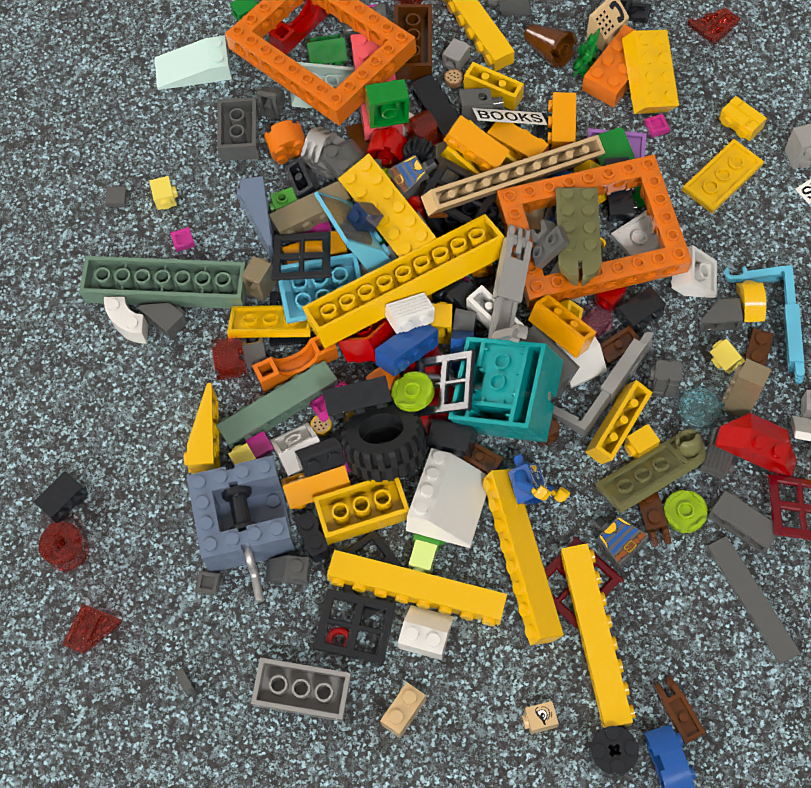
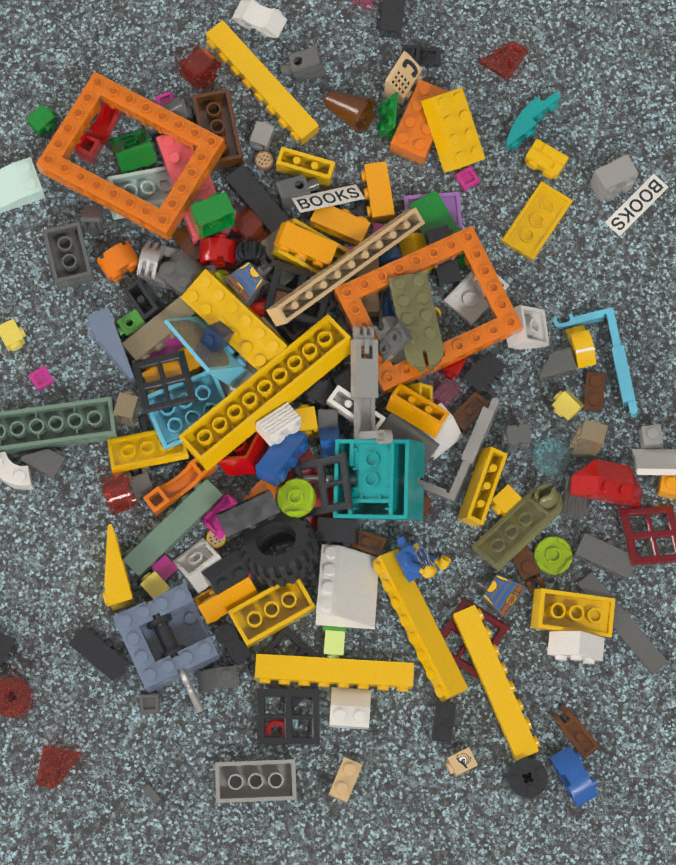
camera: 20 degrees left, 10 degrees up
none -> black brick [69,626,130,683]
none -> black brick [430,701,456,745]
none -> teal slope [505,91,561,152]
none -> yellow slope [530,588,615,638]
none -> white brick [547,631,605,664]

